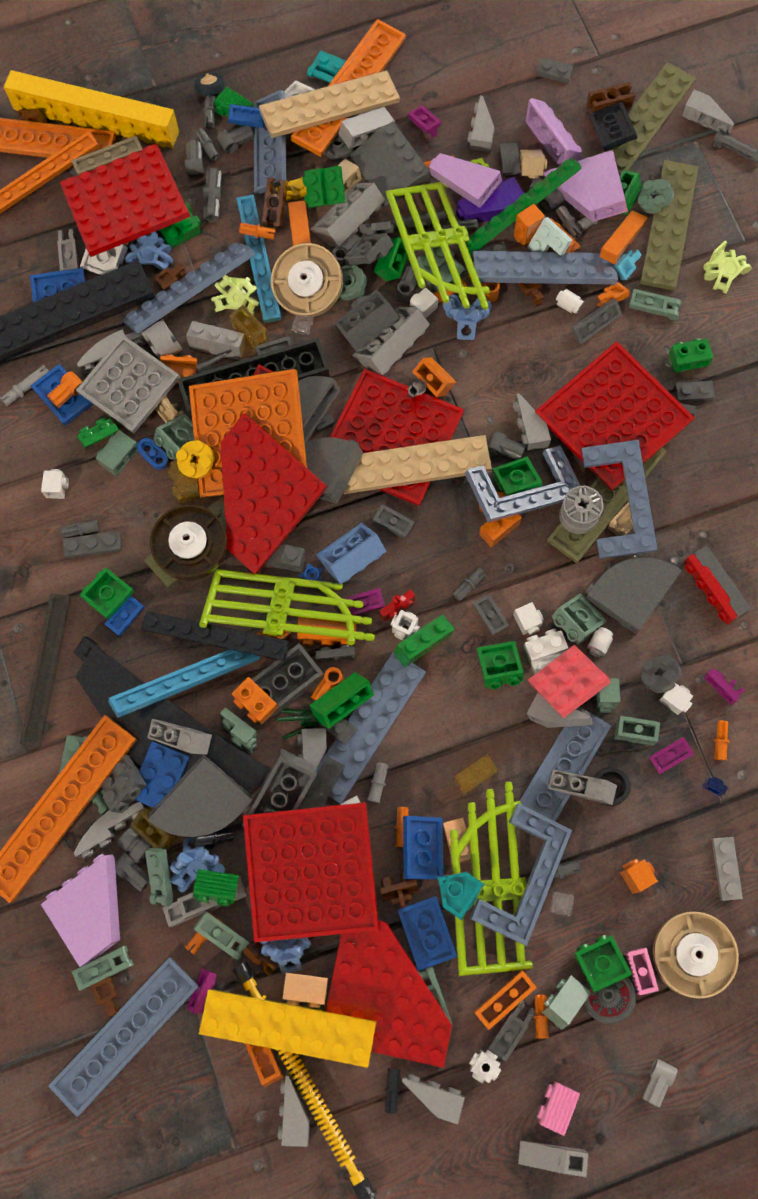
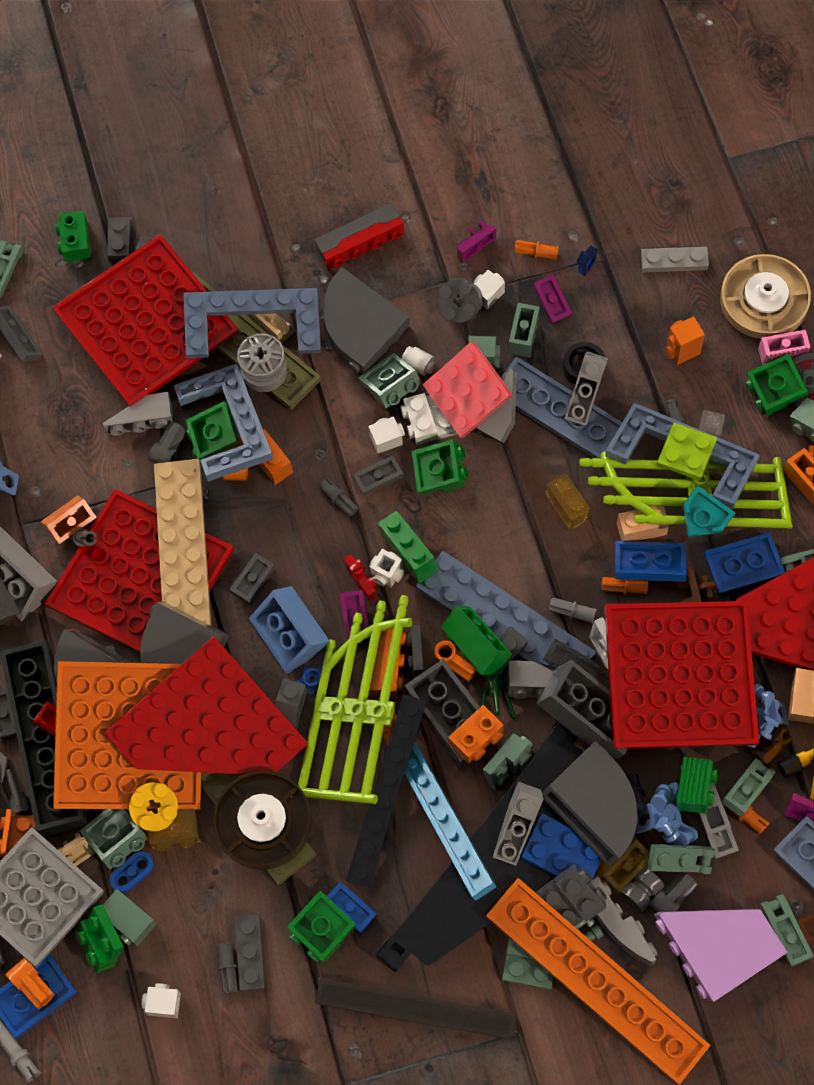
camera: 85 degrees left, 5 degrees down
none -> lime plate [657,423,717,481]

